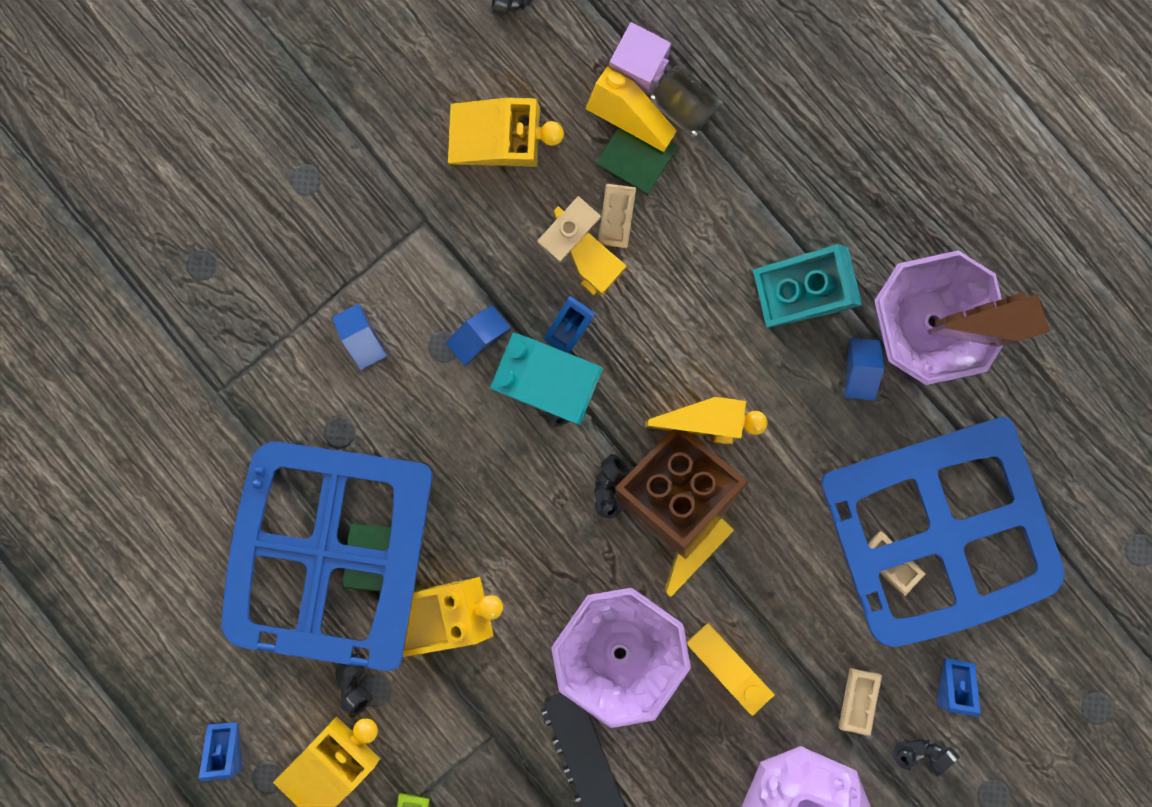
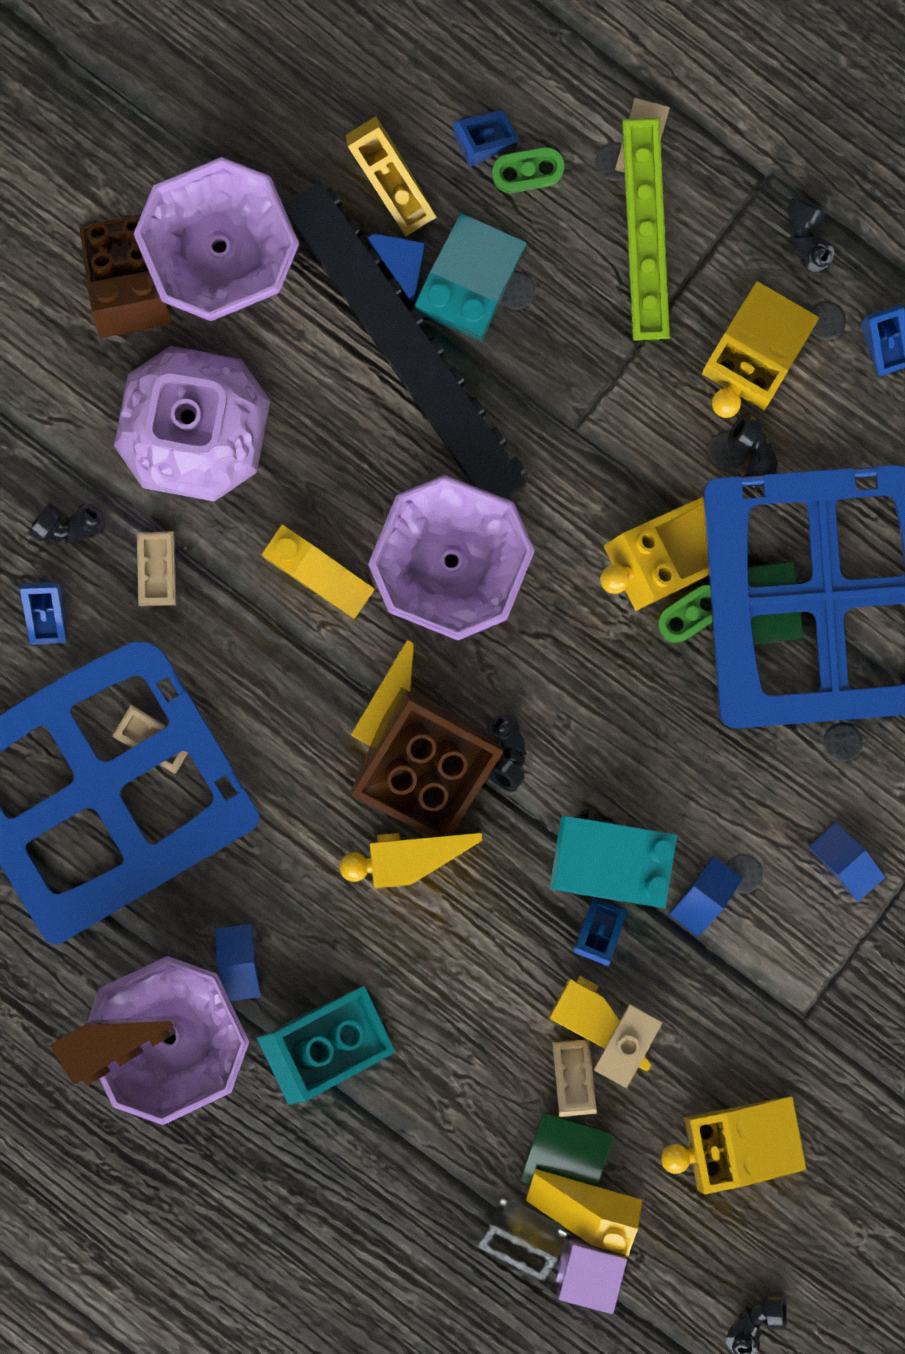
camera: 170 degrees right, 0 degrees up
none -> bright green plate [658,585,712,643]

